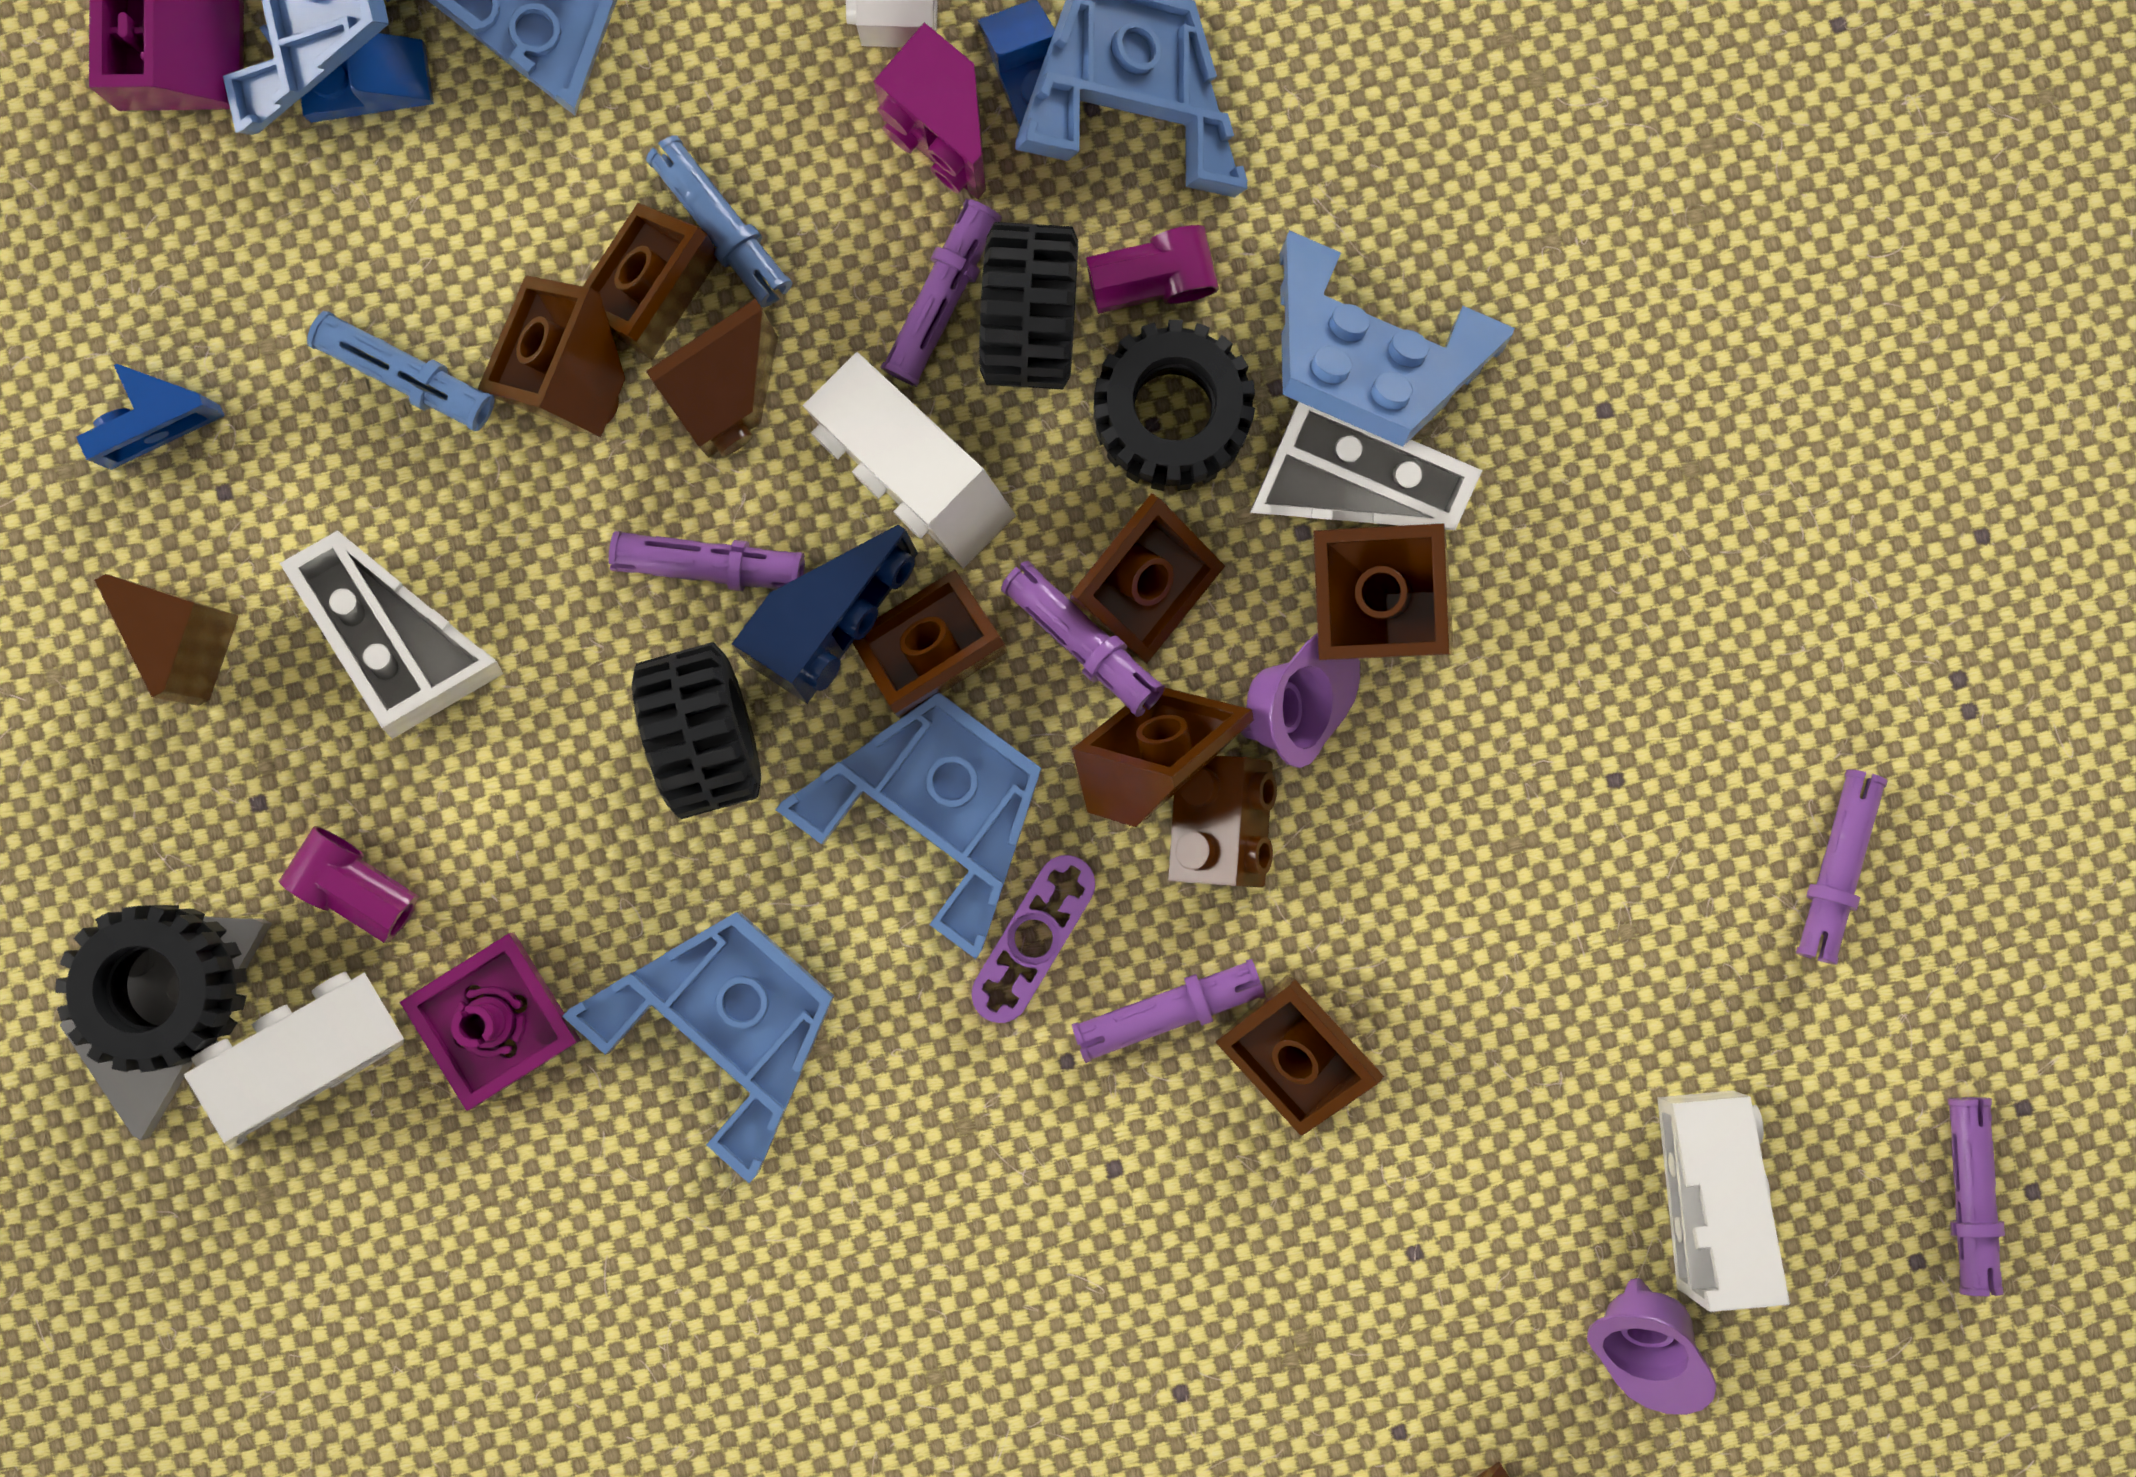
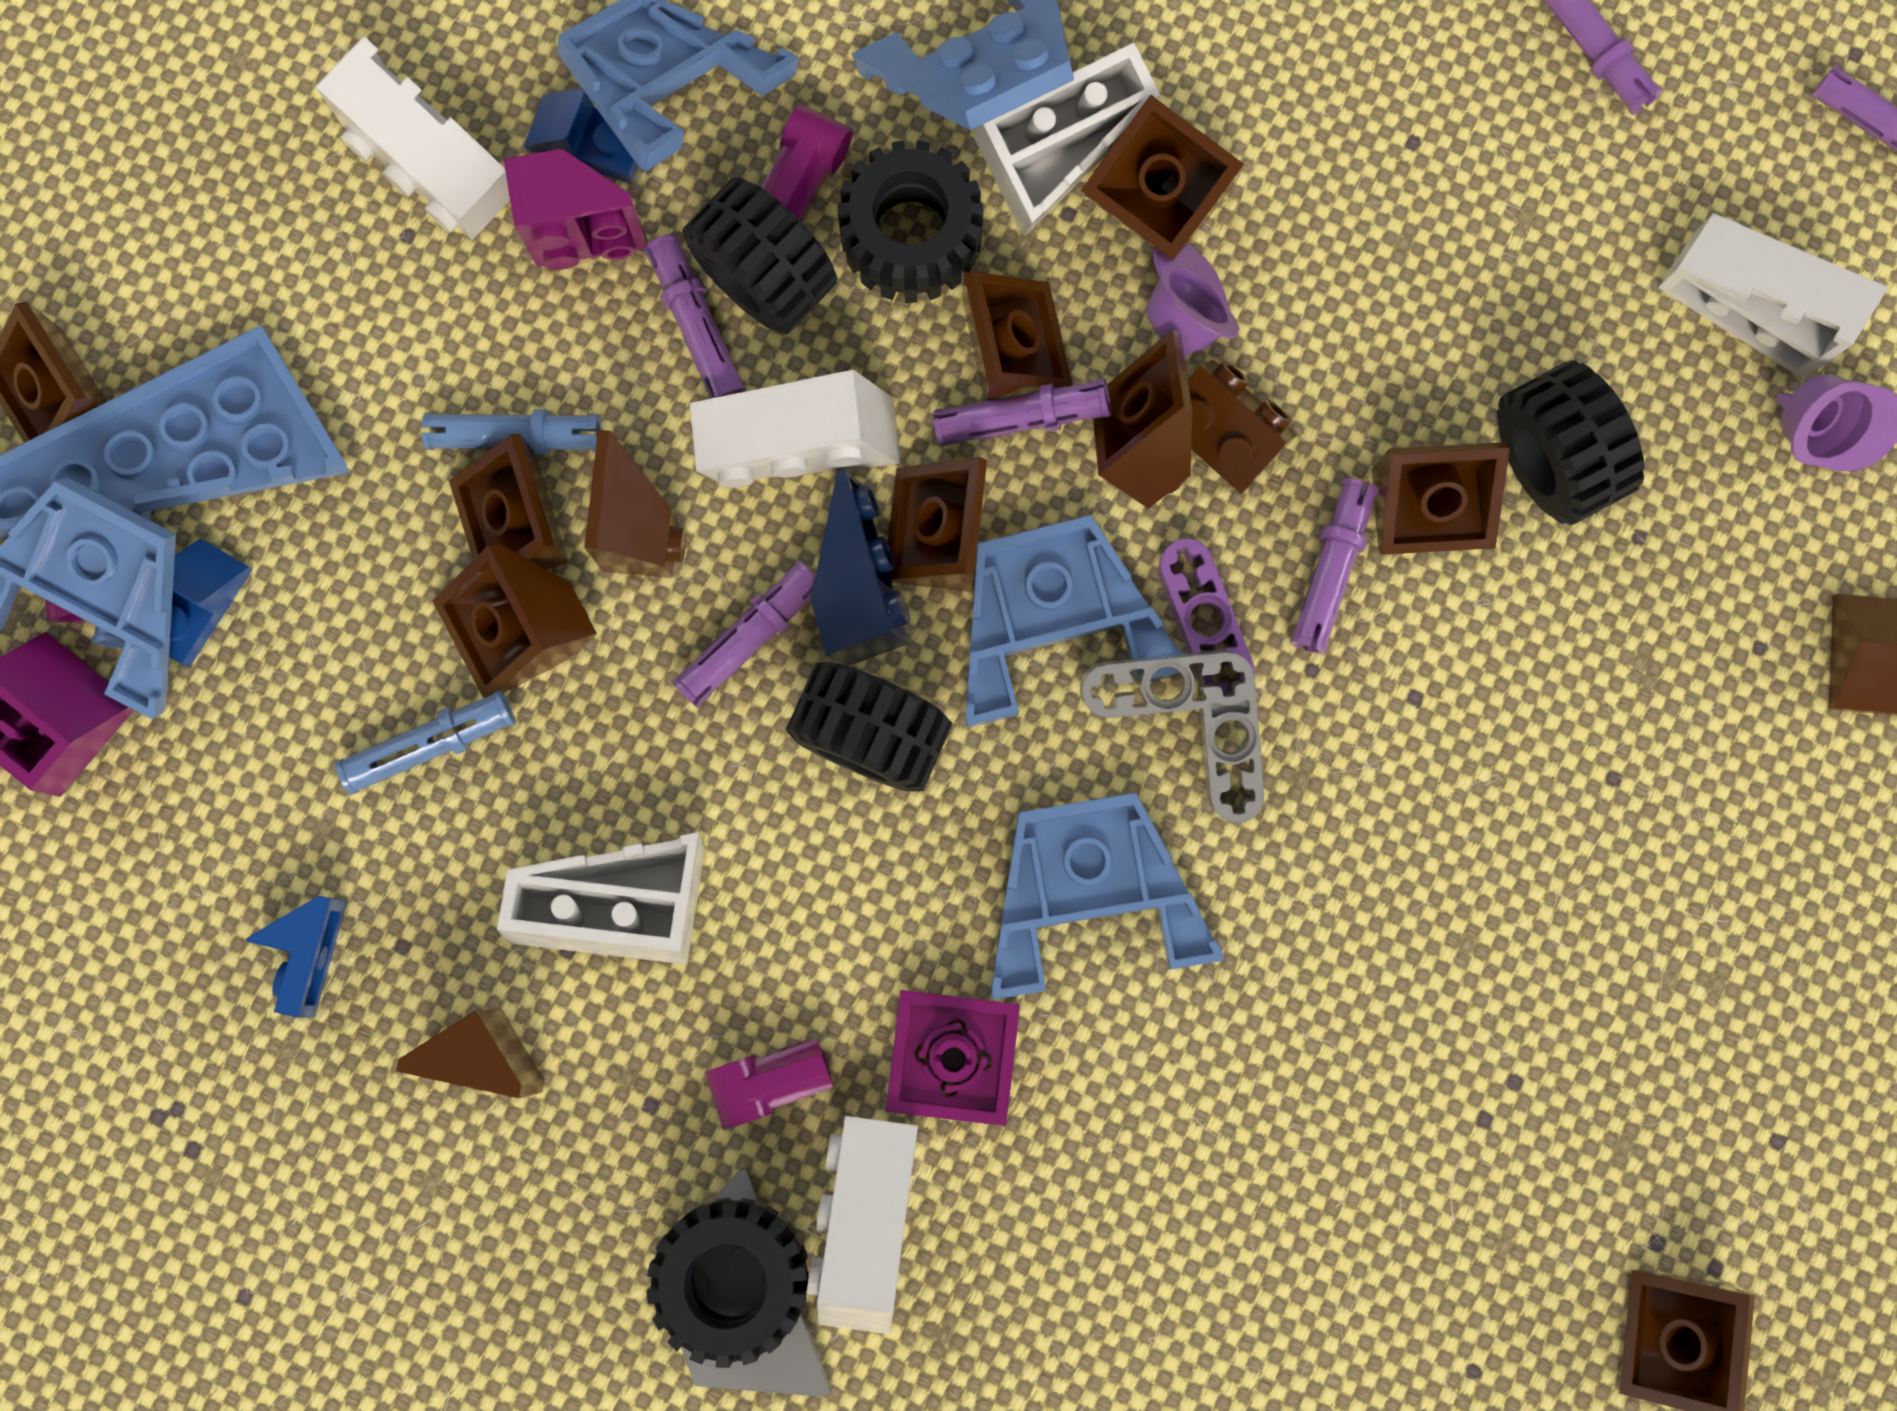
camera: 55 degrees left, 5 degrees down
none -> light grey beam [1080,650,1264,823]
none -> black tyre [1497,360,1645,525]

